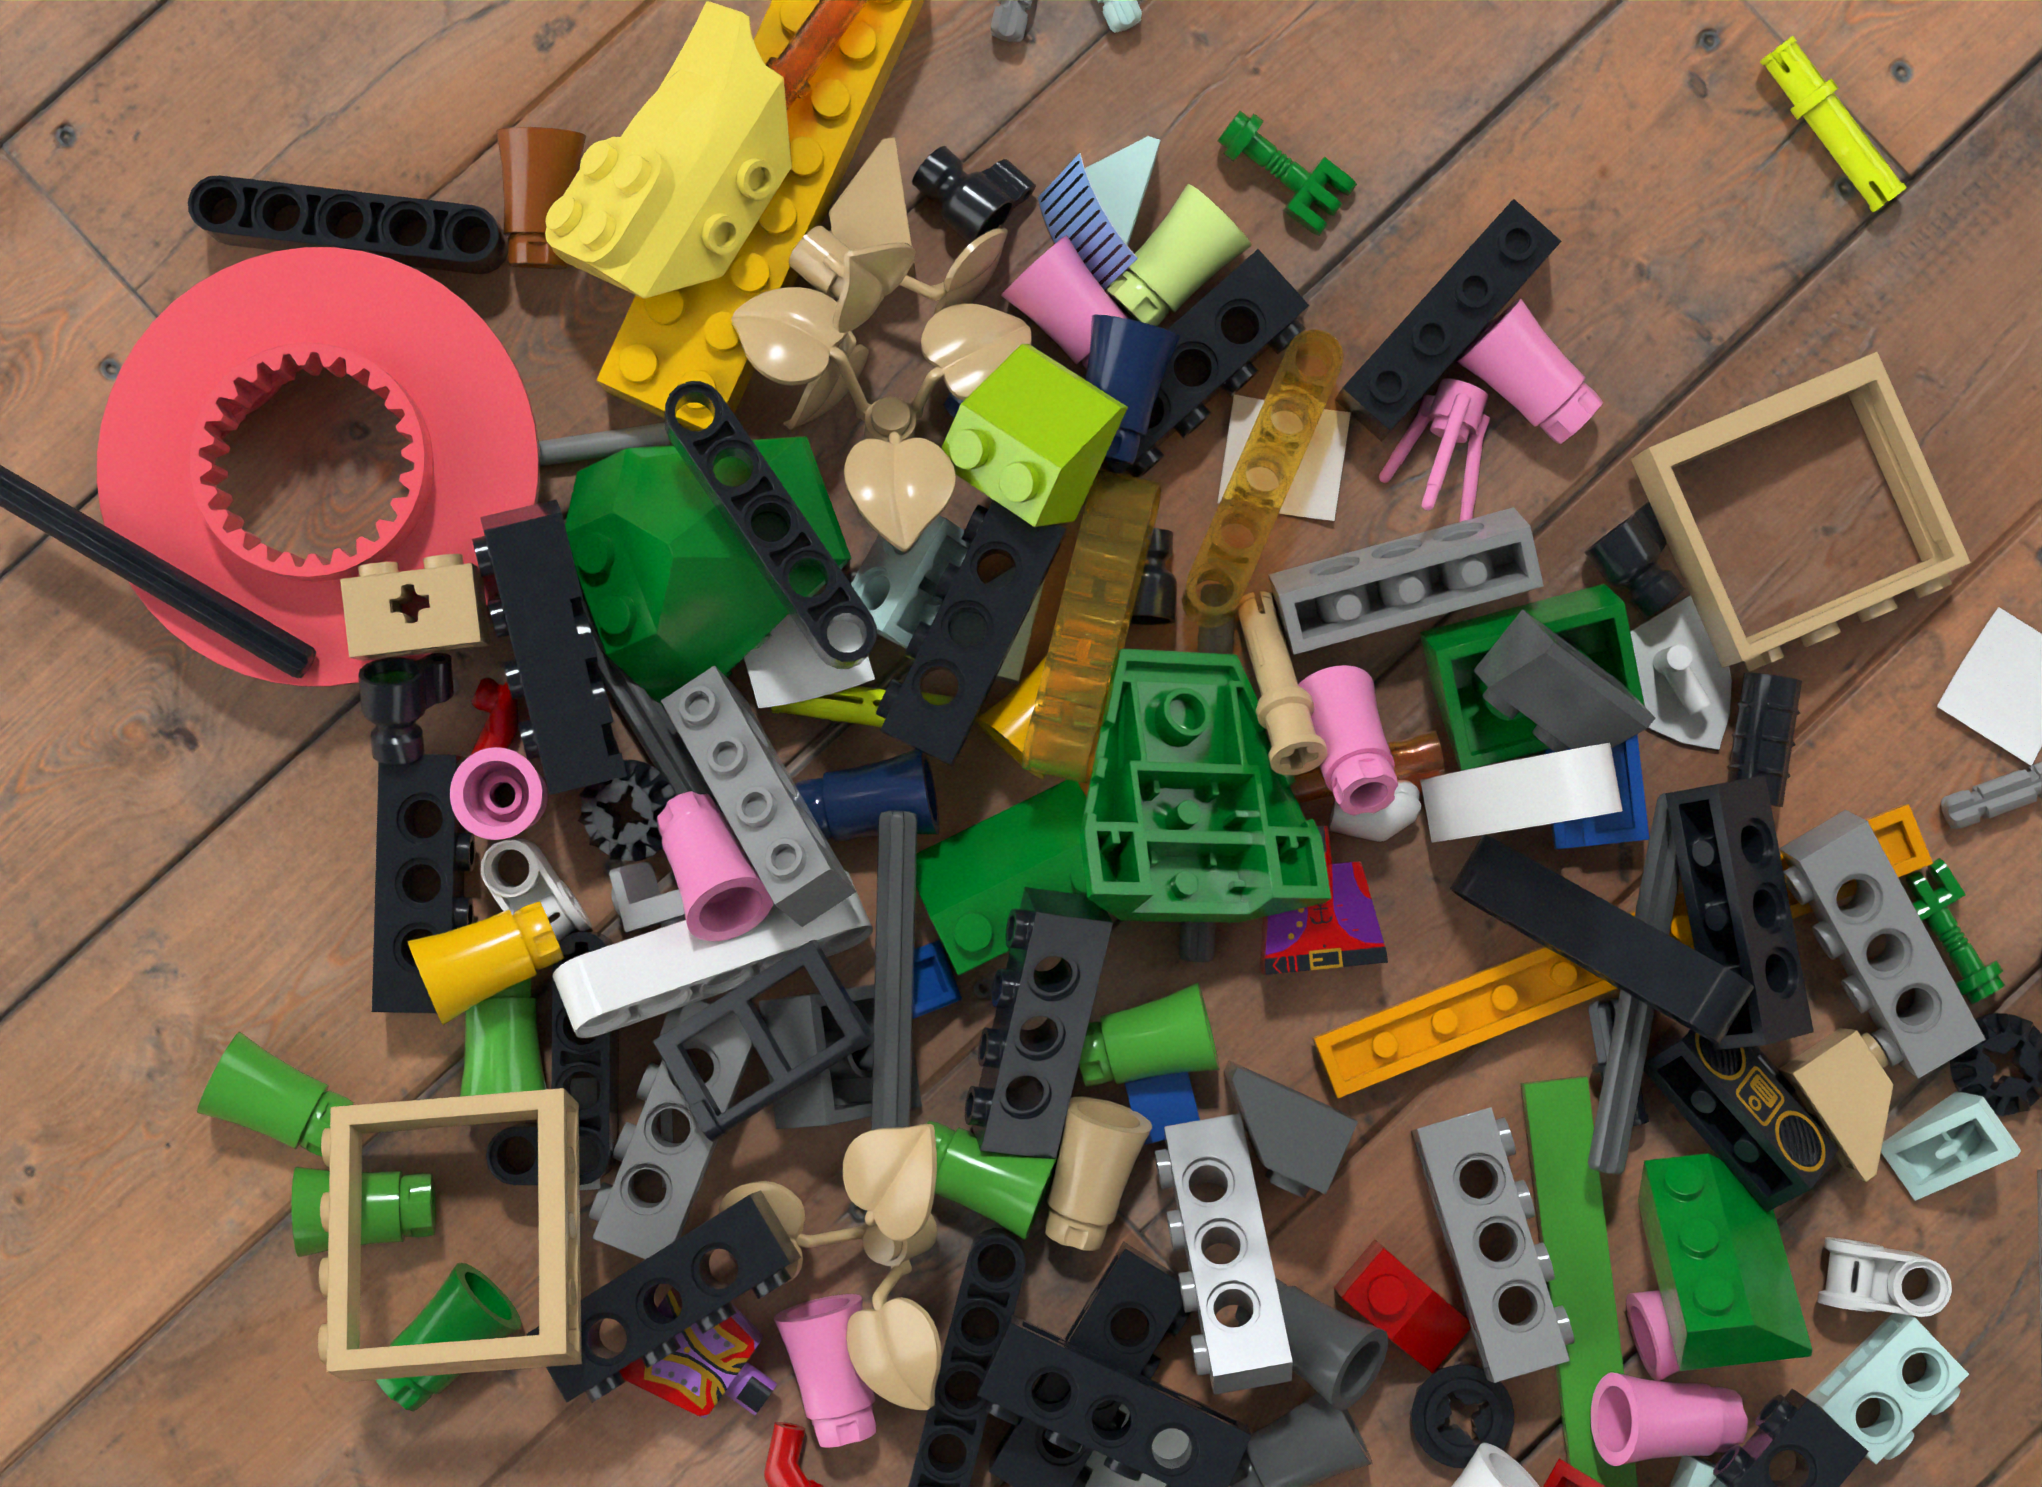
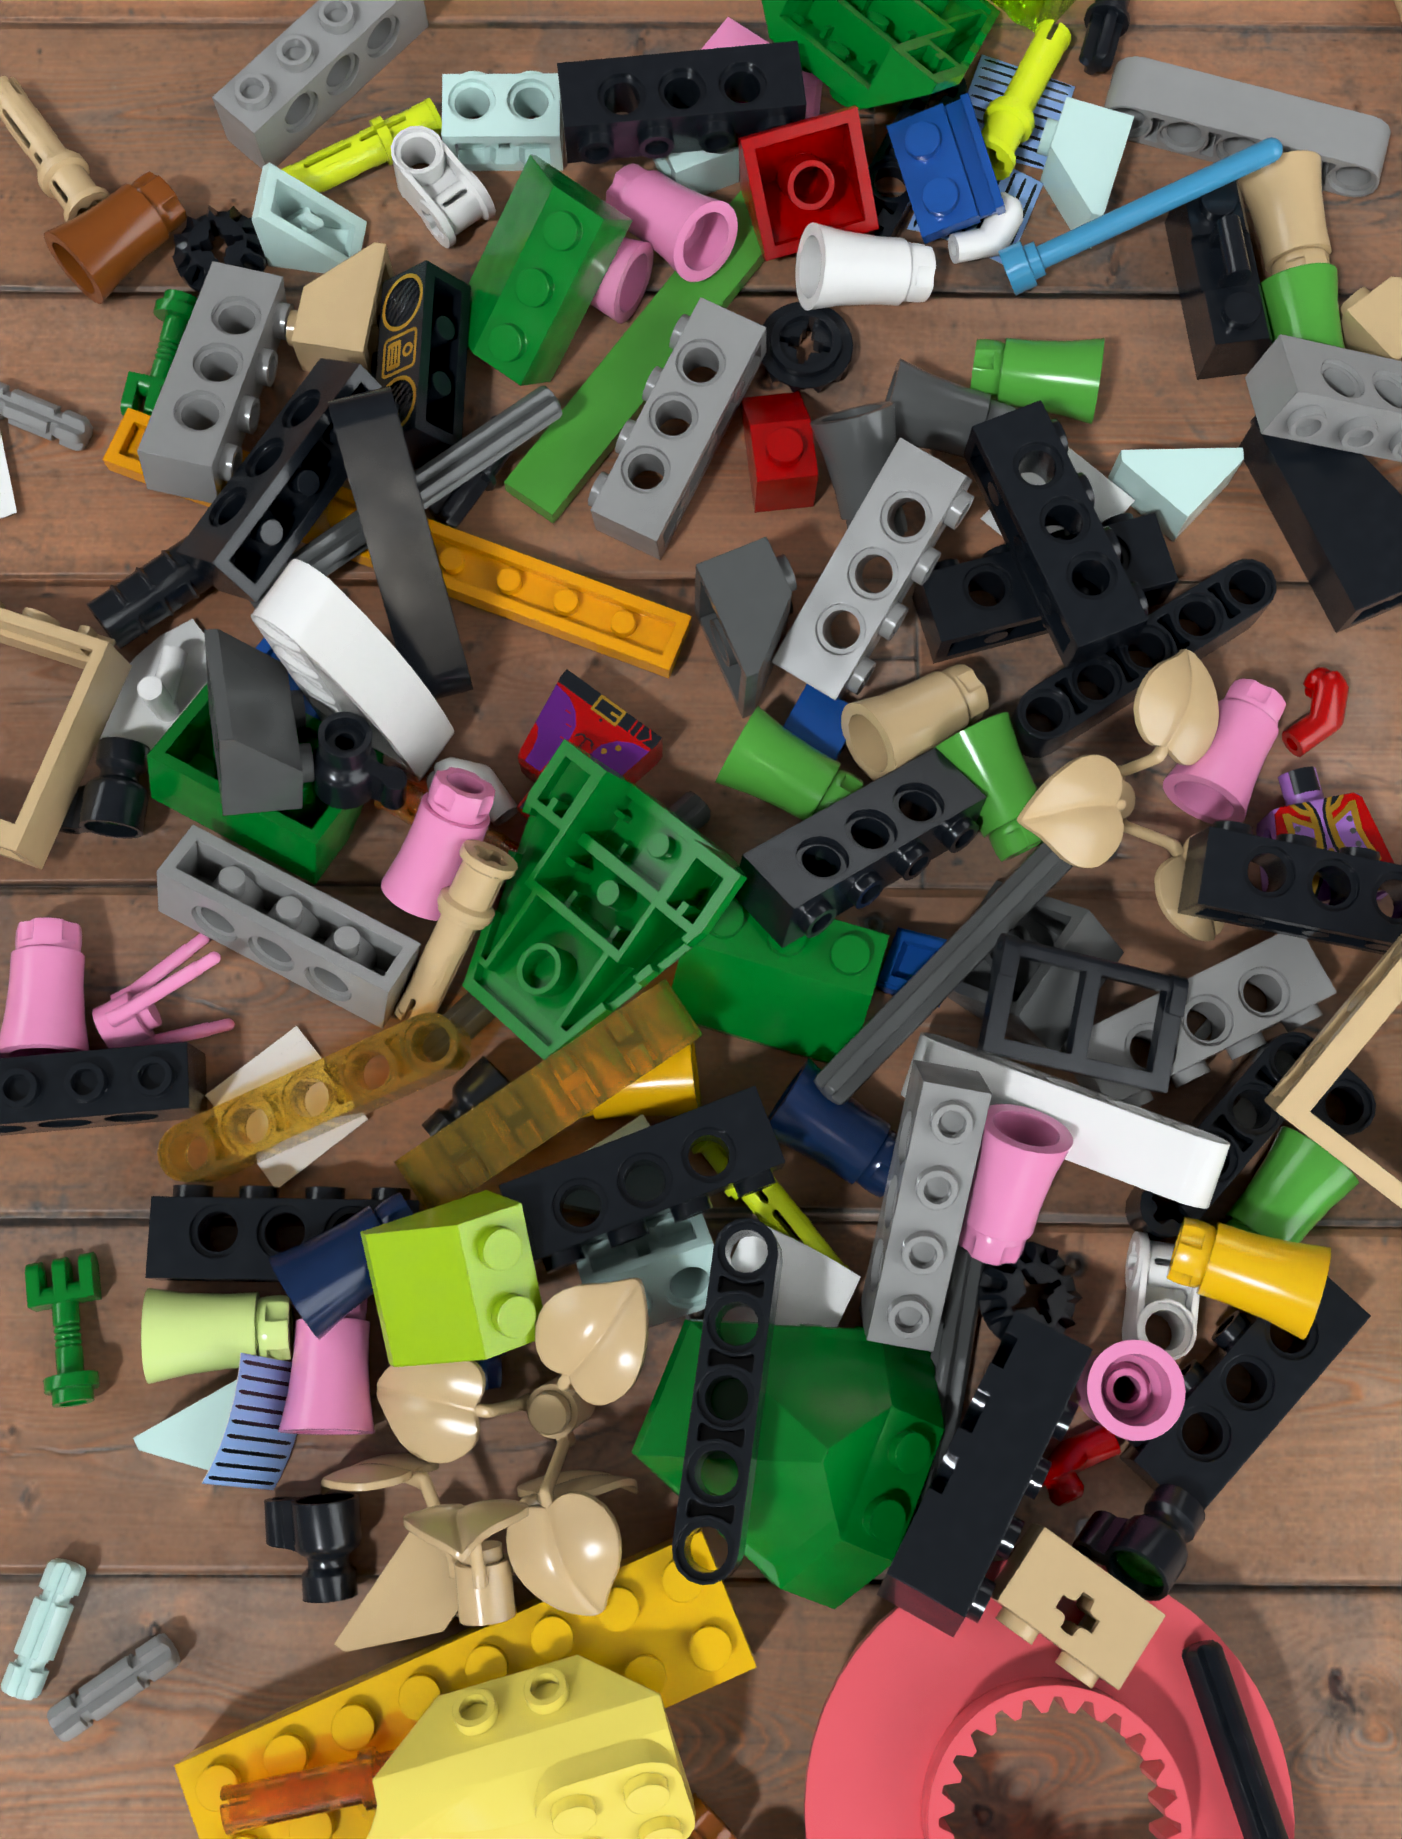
camera: 140 degrees left, 10 degrees down
light grey bar [539,422,672,466] -> none
light grey bracket [609,862,686,932] -> none
none -> neon yellow pin [281,98,442,193]
none -> black piece [312,712,407,810]

